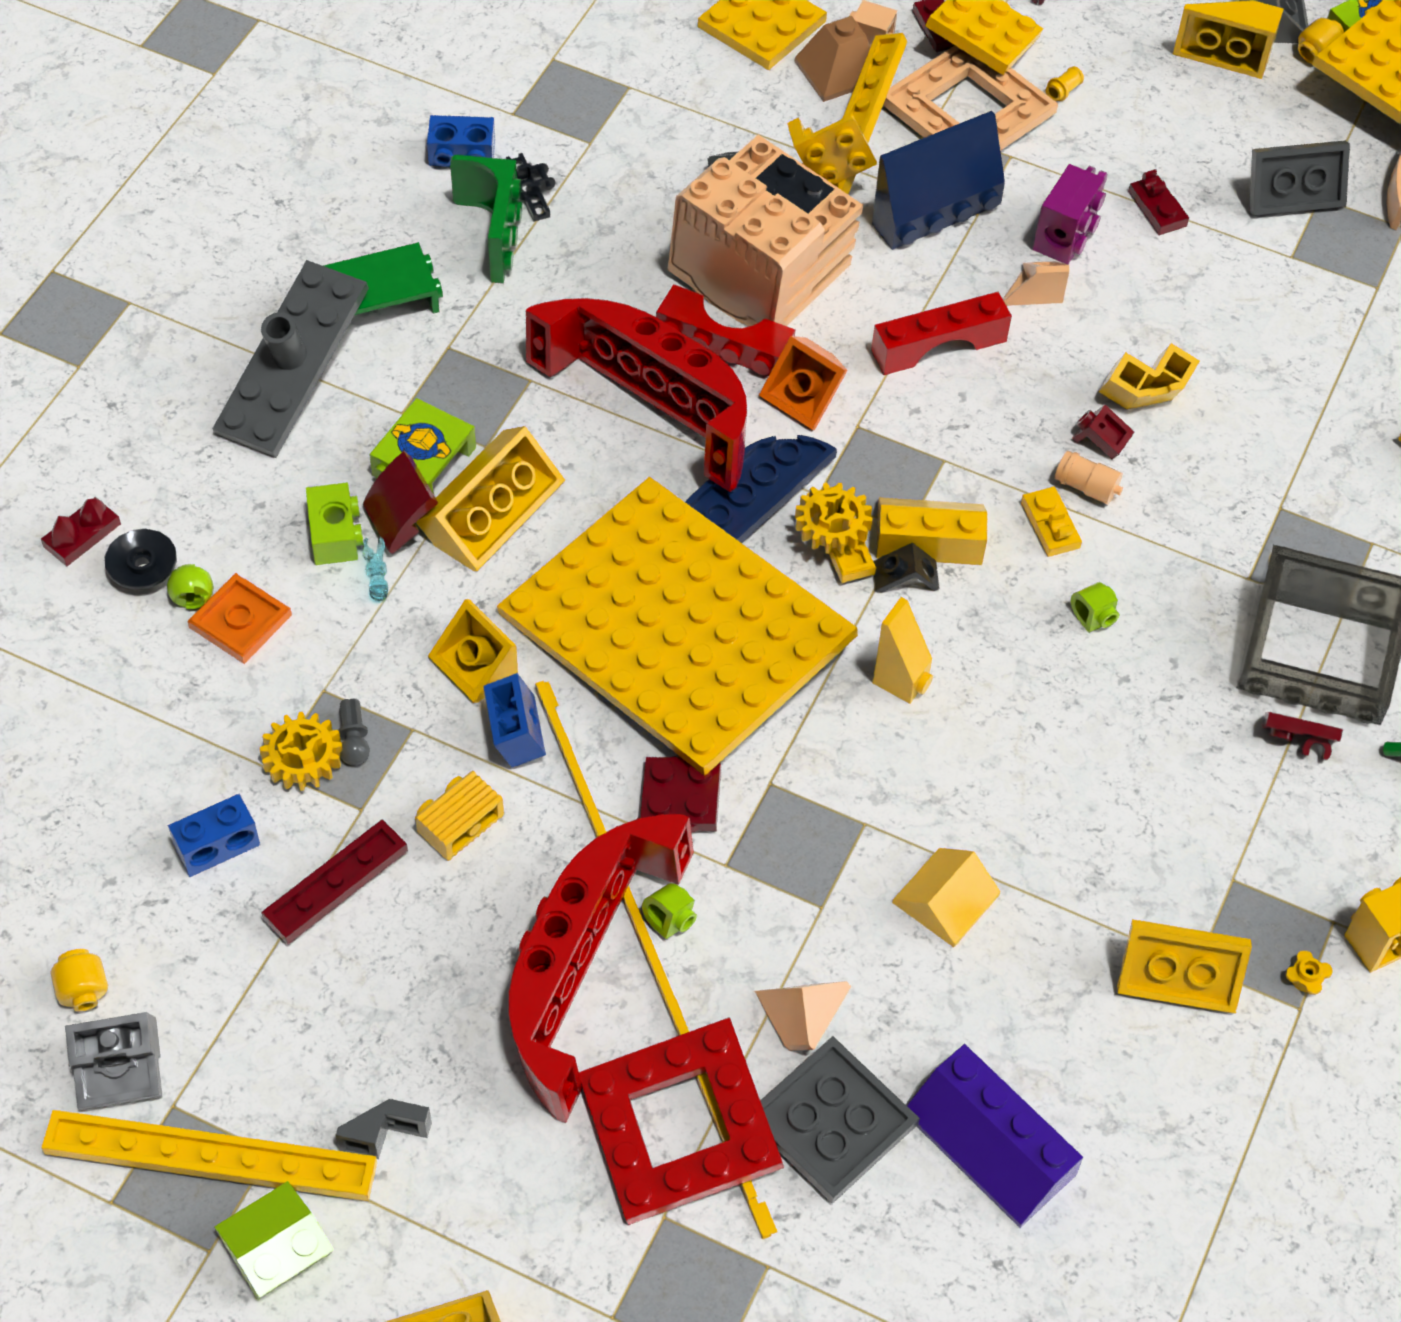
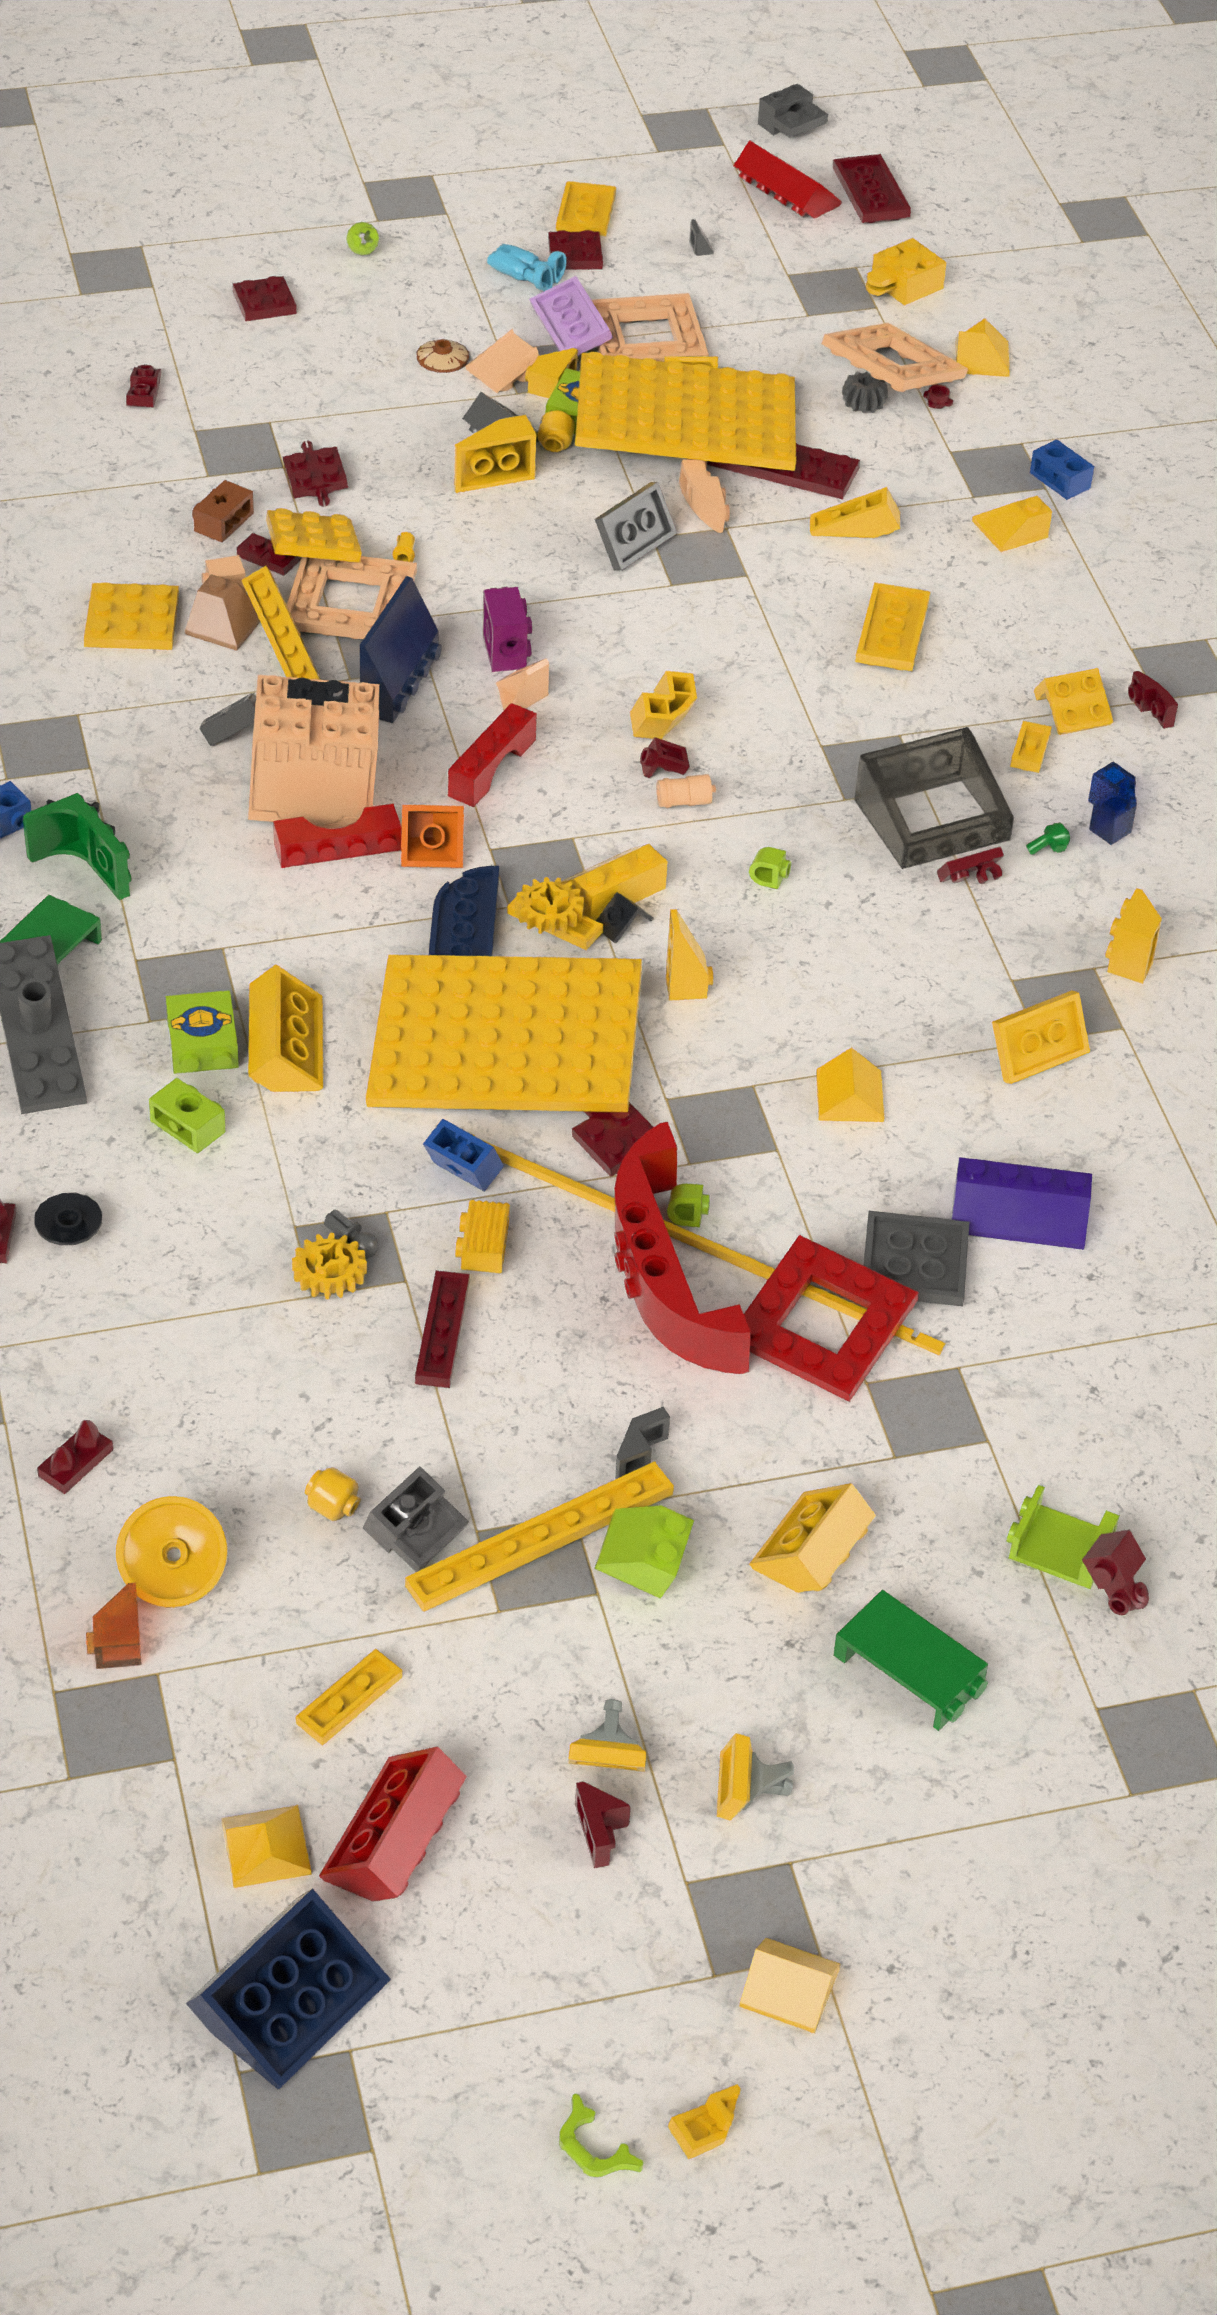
camera: 40 degrees left, 10 degrees down
lime piece [167,564,214,609] -> none
blue brick [168,794,260,877] -> none
orange tile [188,573,292,664] -> none
clear light blue piece [362,537,388,602] -> none
dark red slope [363,451,438,554] -> none
yellow slope [428,599,518,703] -> none
red slope [525,298,747,492] -> none
light nougat slope [754,981,851,1051] -> none
yellow bracket [787,115,877,185] -> none
yellow plate [1021,486,1082,557] -> none
dark red plate [1128,169,1189,235] -> none
yellow plate [1286,951,1333,995] -> none

